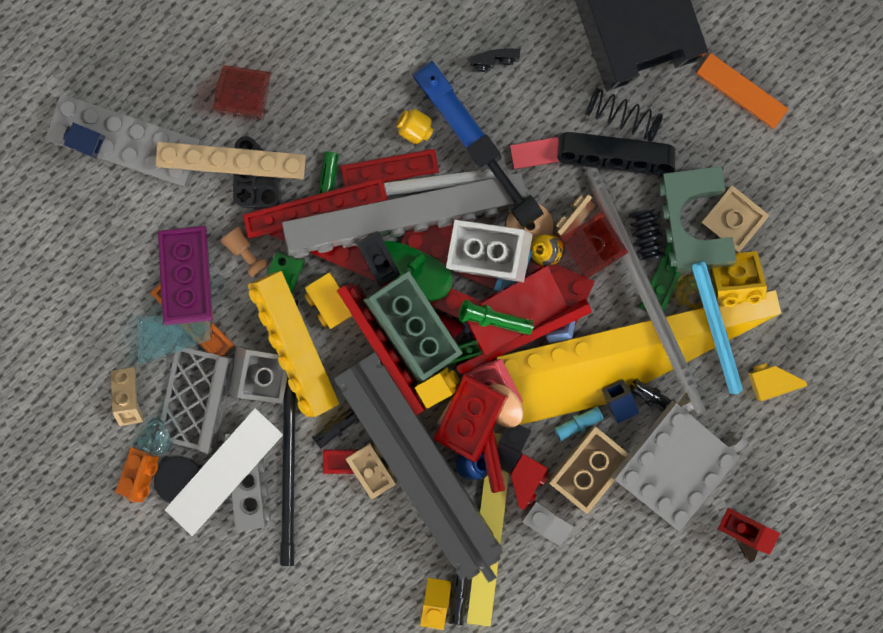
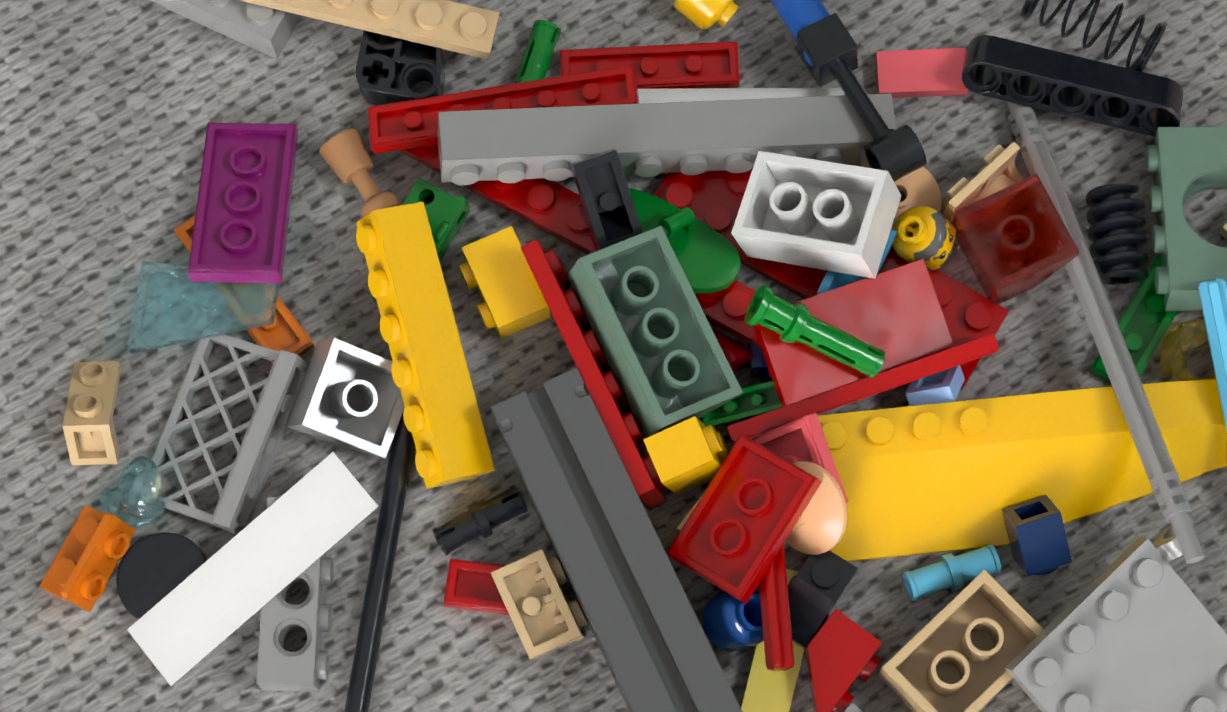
camera: 10 degrees right, 15 degrees down
black pin [629,378,677,411] -> none

